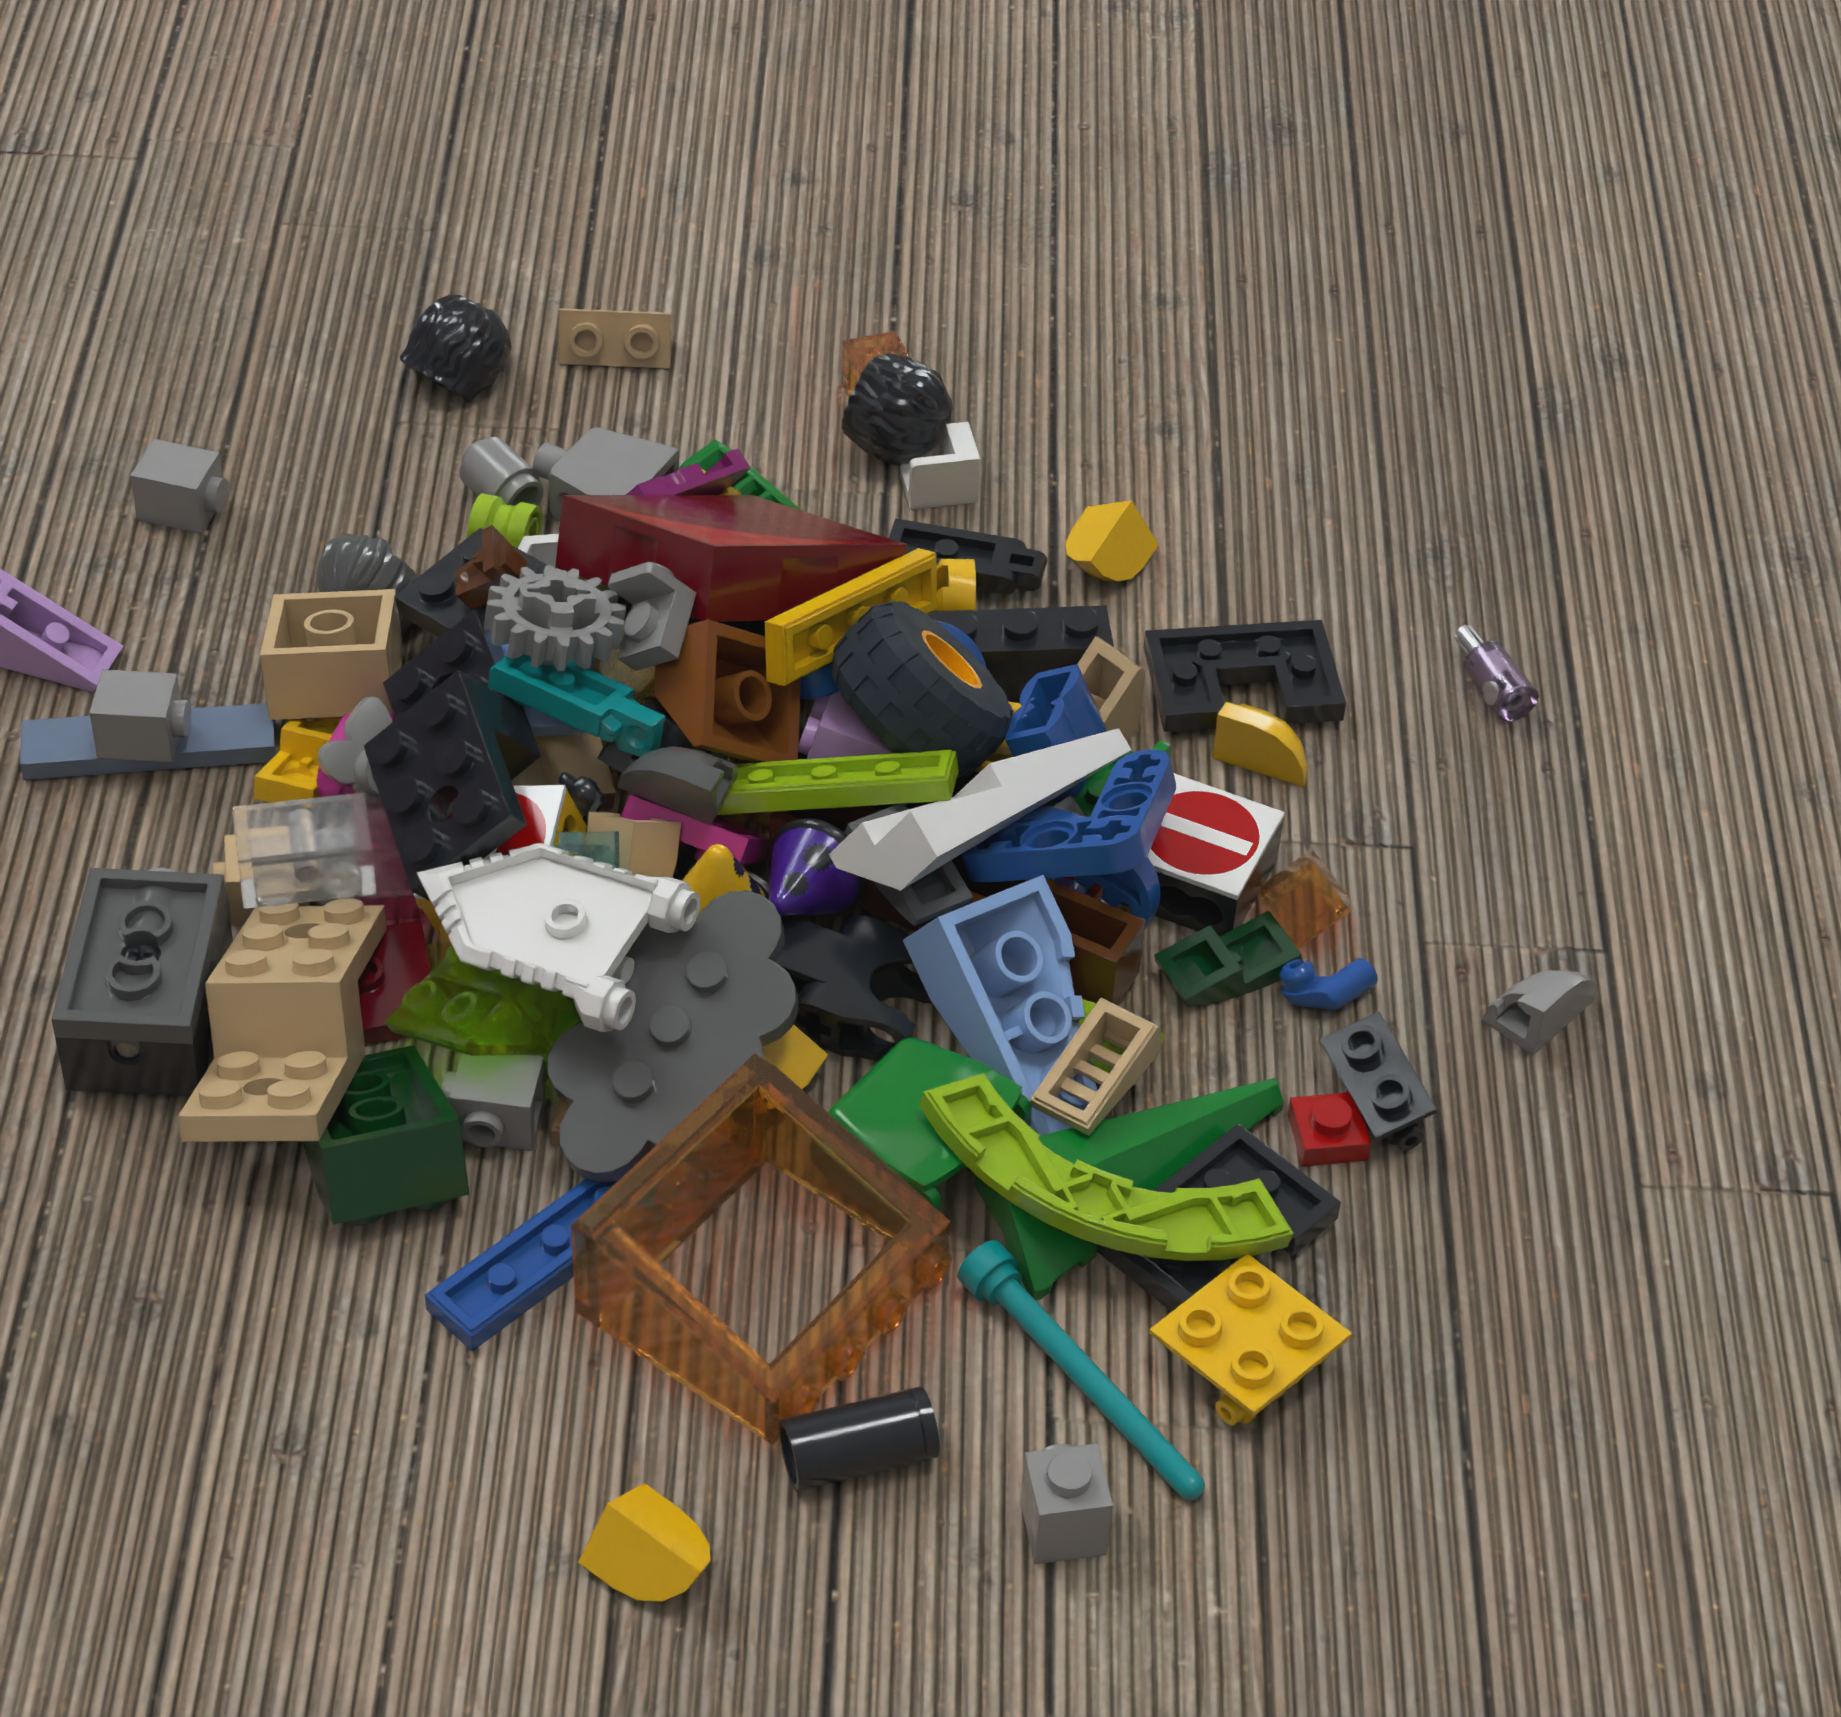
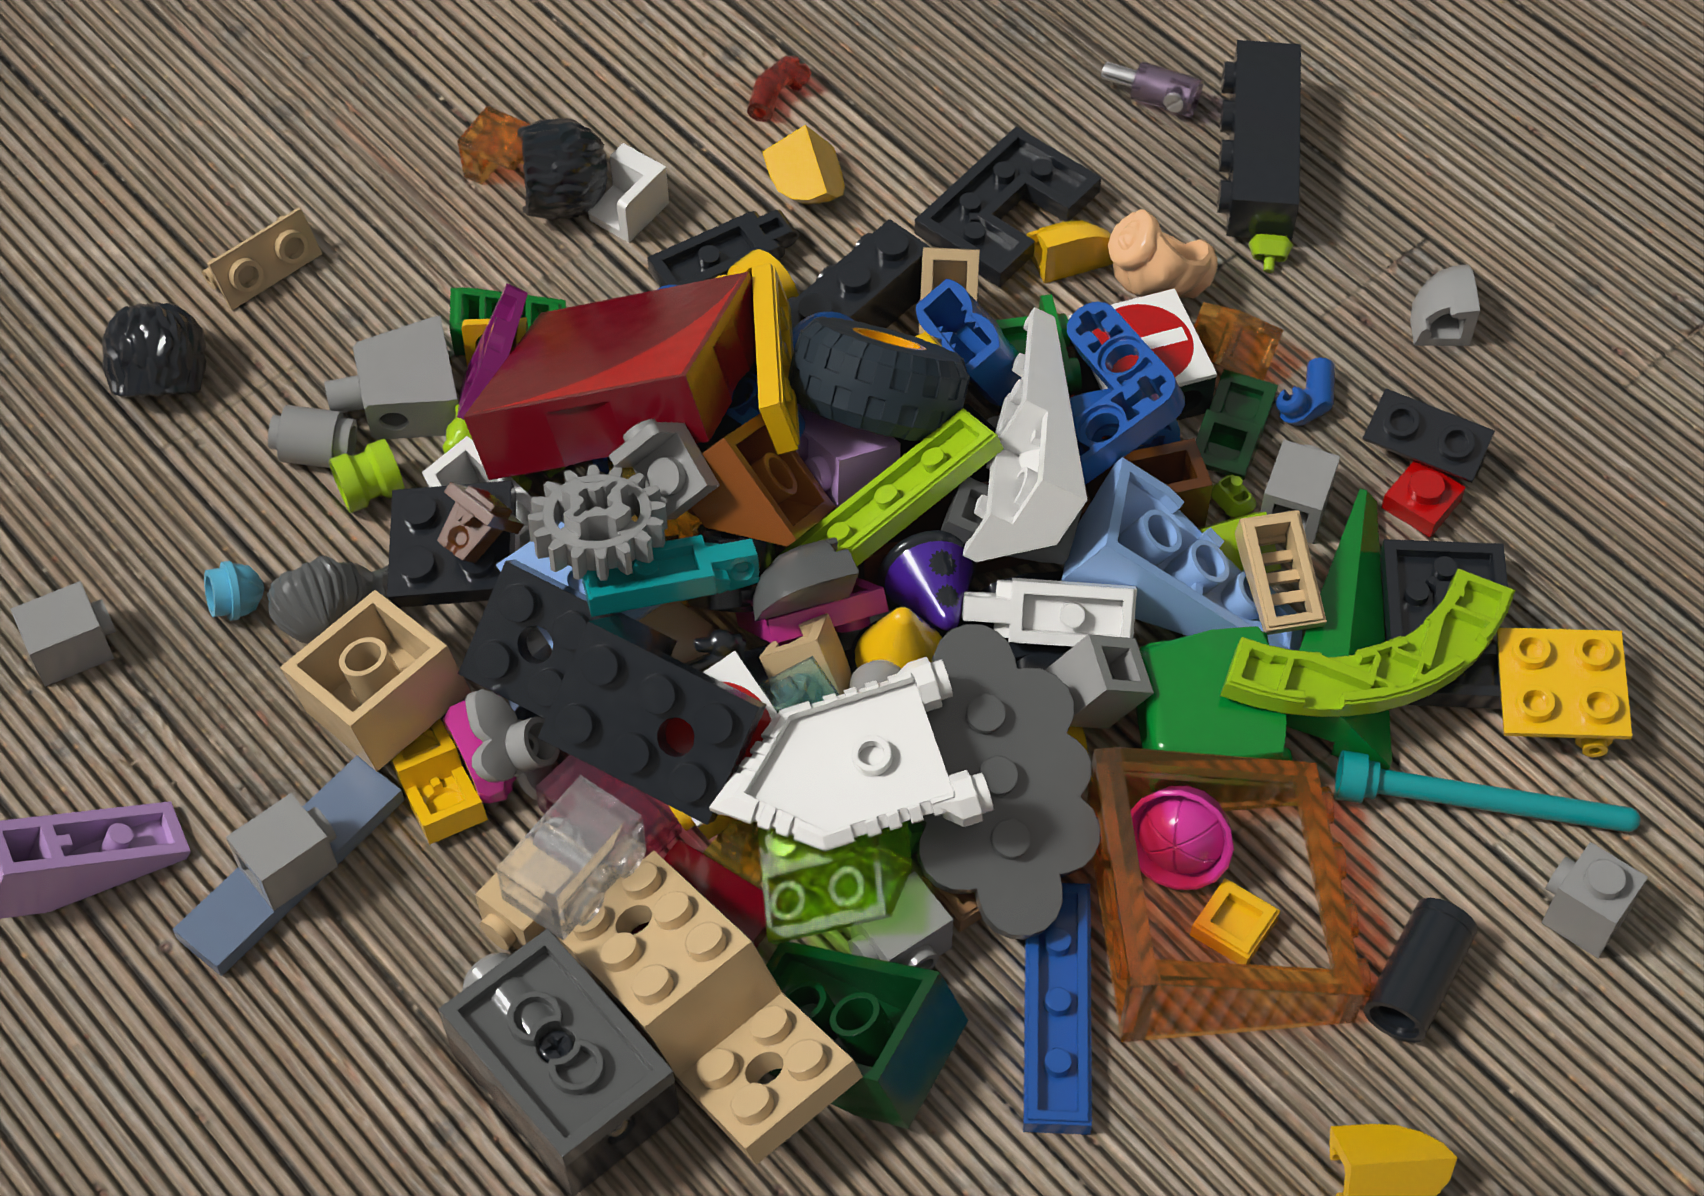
camera: 40 degrees left, 10 degrees up
none -> medium azure plate [204,561,264,621]
none -> clear red arm [747,56,811,122]
none -> white hinge [962,578,1137,647]
none -> light grey brick [1045,634,1154,729]
none -> light nougat hair [1108,209,1218,298]
none -> dark pink hat [1123,786,1234,890]
none -> yellow tile [1190,878,1280,969]
none -> lime rock [1211,475,1256,517]
none -> black brick [1217,40,1301,241]
none -> lime rock [1248,234,1293,273]
none -> light grey brick [1260,439,1340,544]

